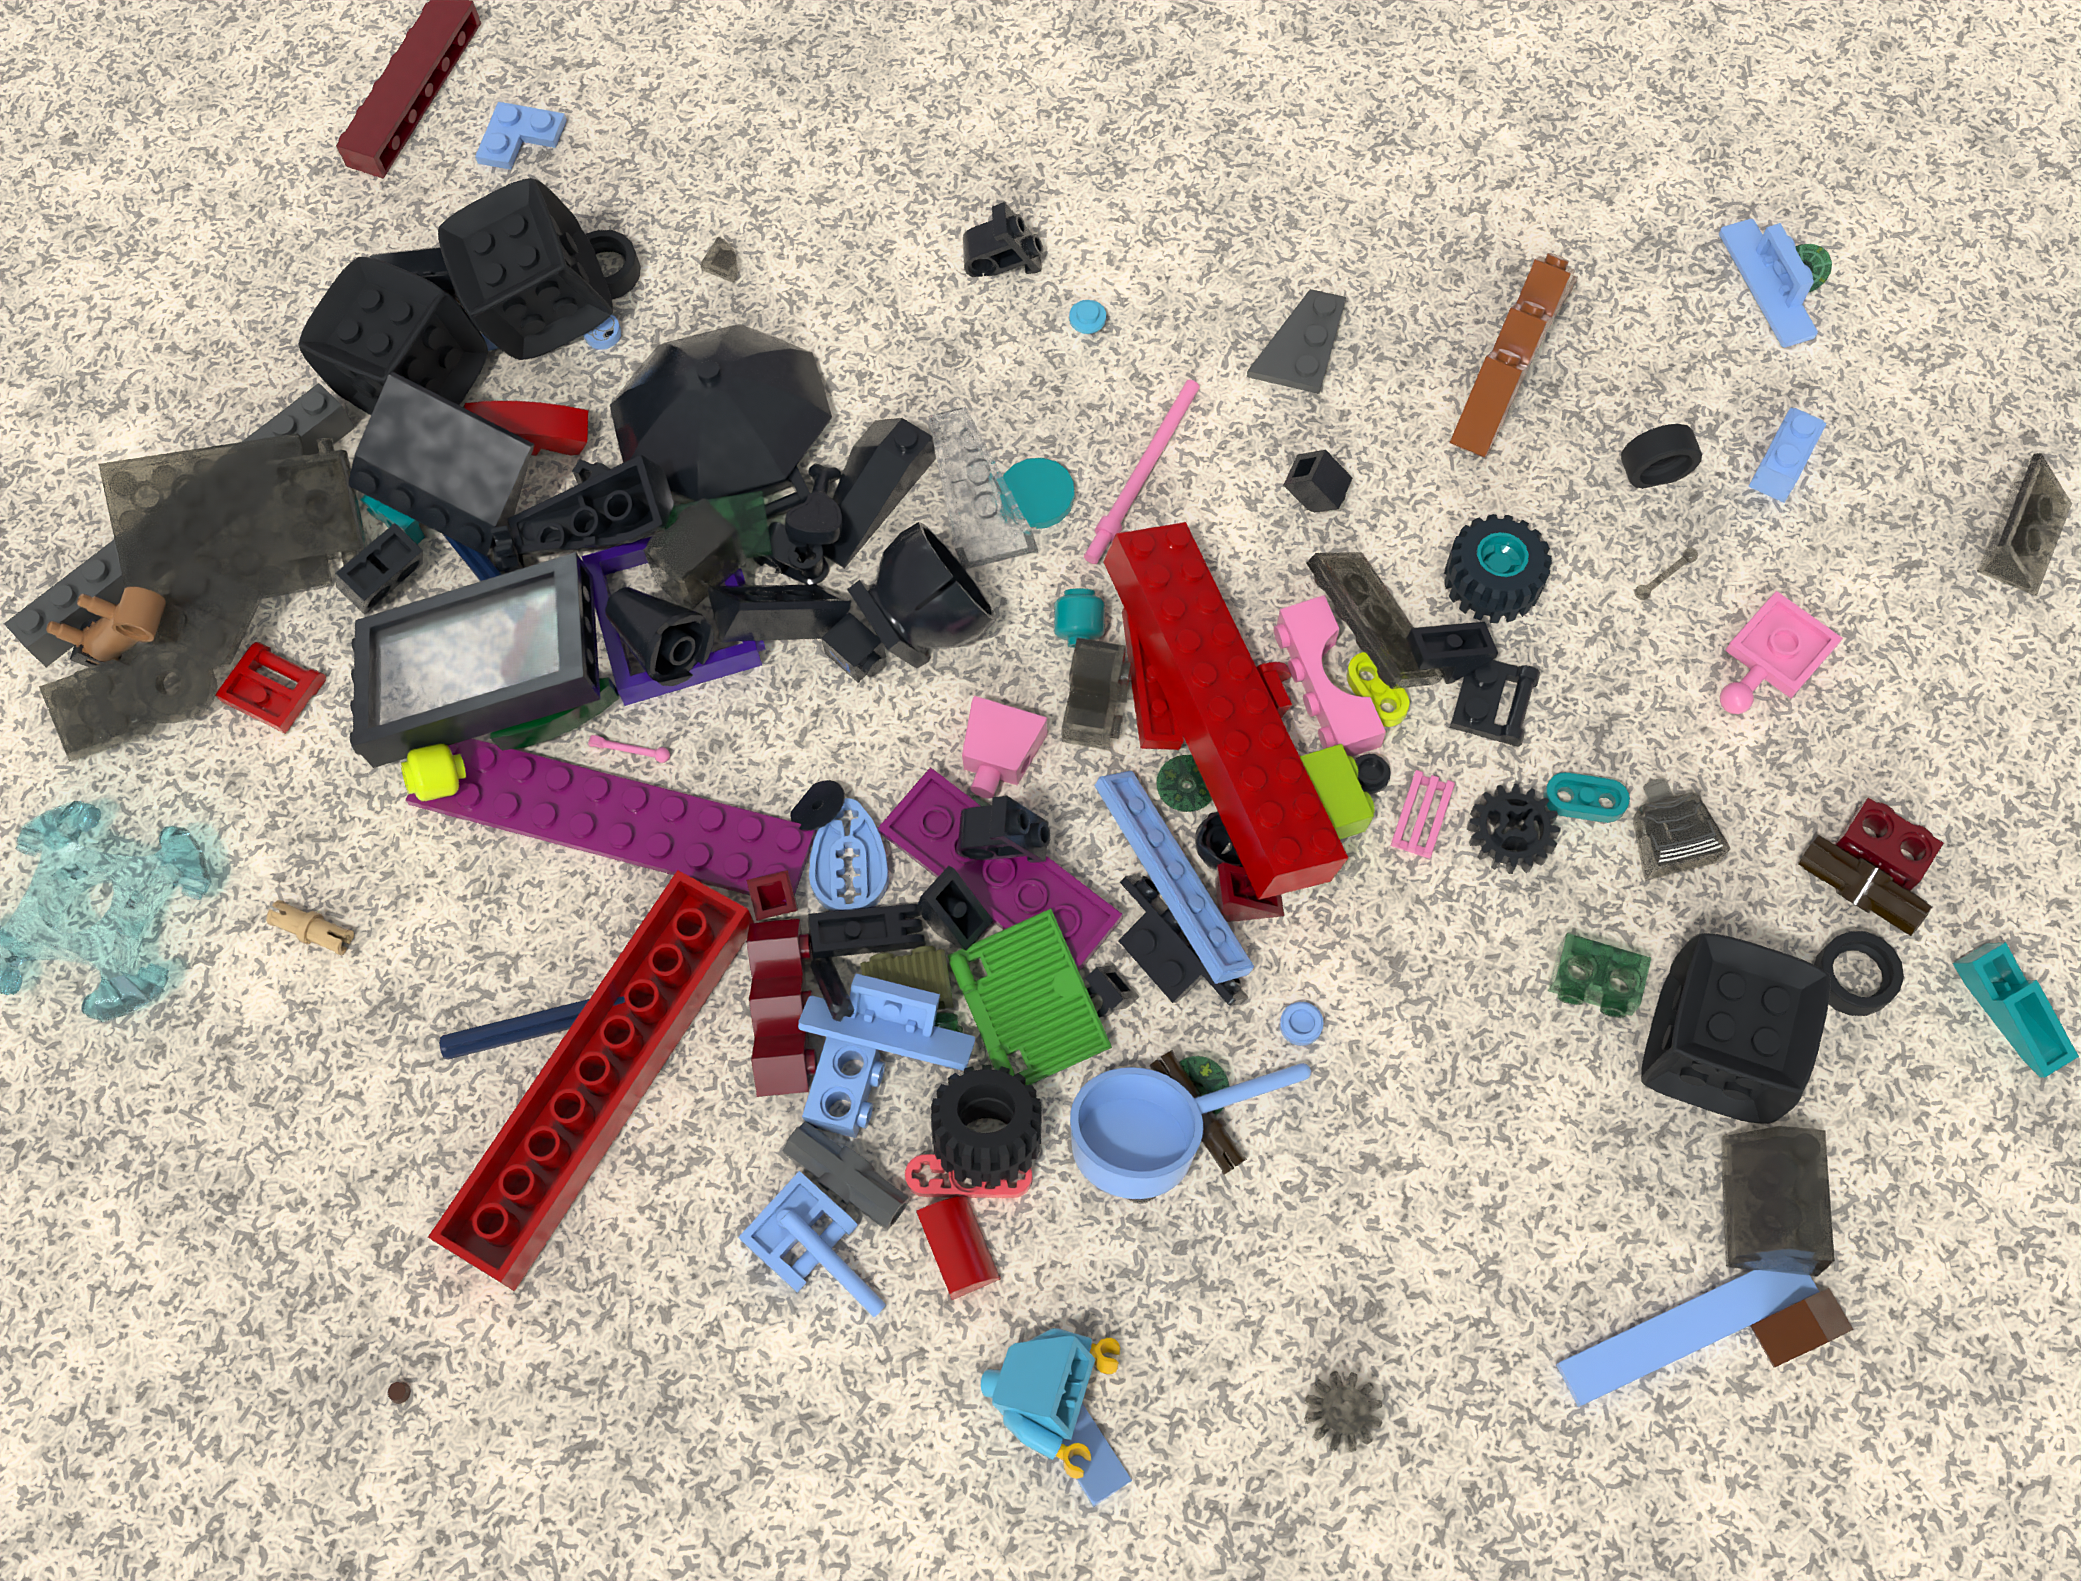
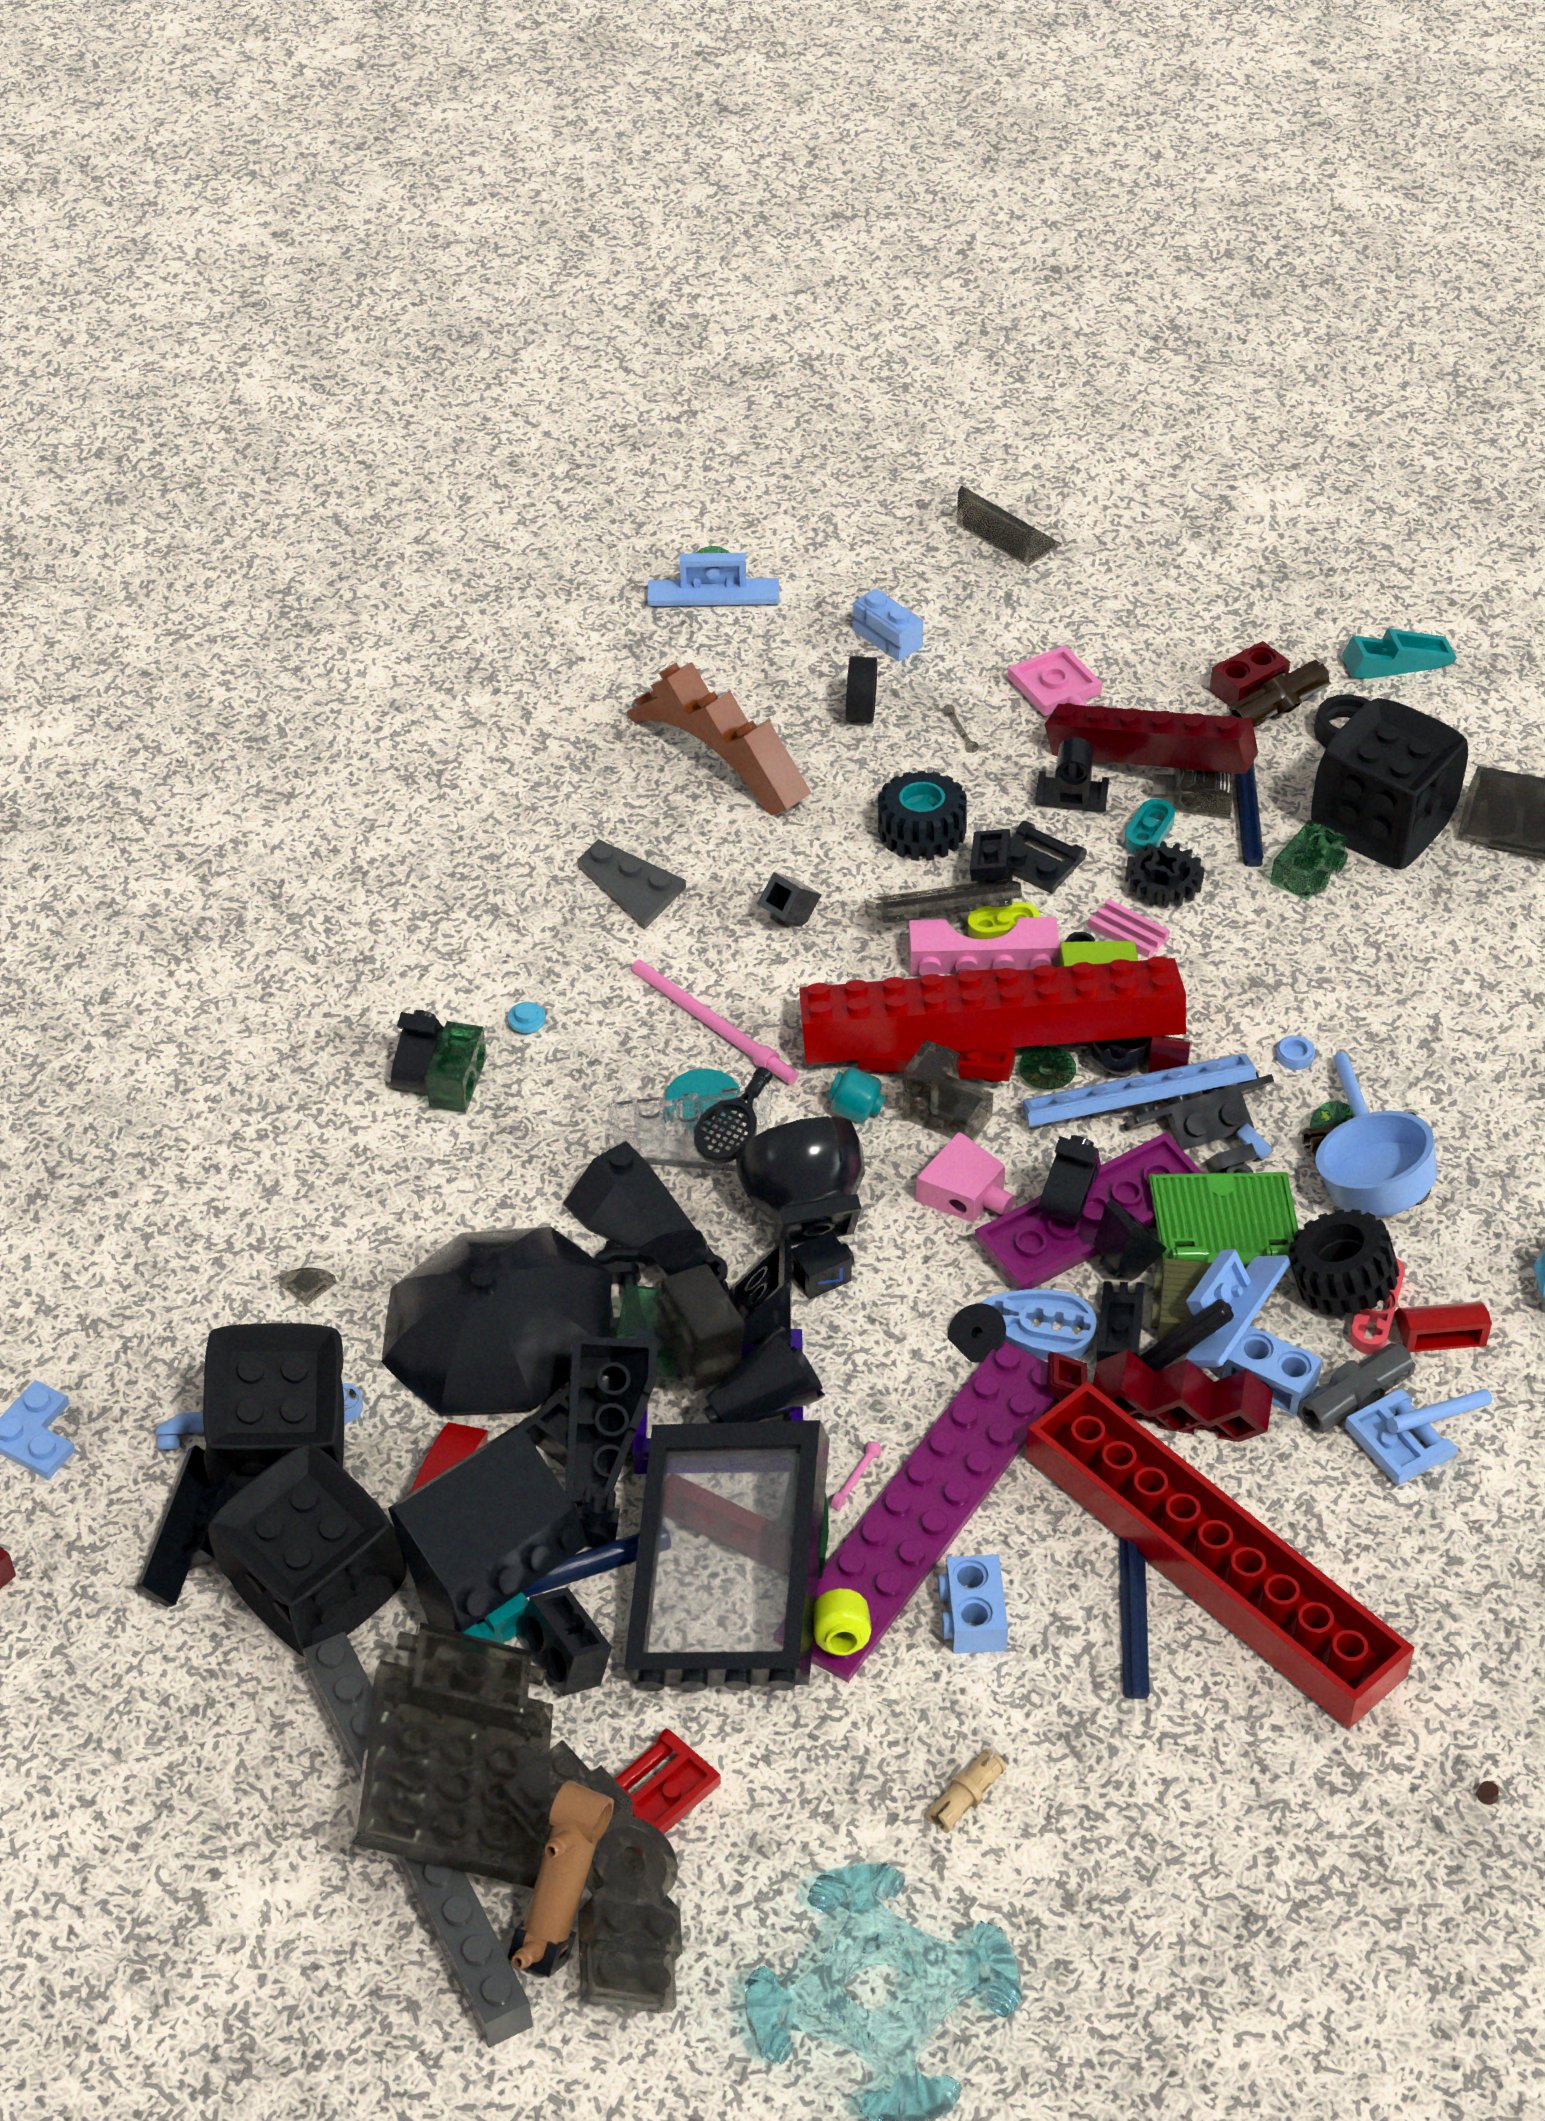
camera: 75 degrees left, 20 degrees down
none -> clear green brick [425,1021,487,1113]
none -> black piece [694,1067,773,1164]
none -> light blue brick [938,1554,1008,1654]
none -> black pin [1035,737,1109,812]
none -> dark red brick [1045,703,1258,774]
none -> dark blue axle [1235,761,1264,867]
none -> light blue tile [1237,1122,1274,1159]

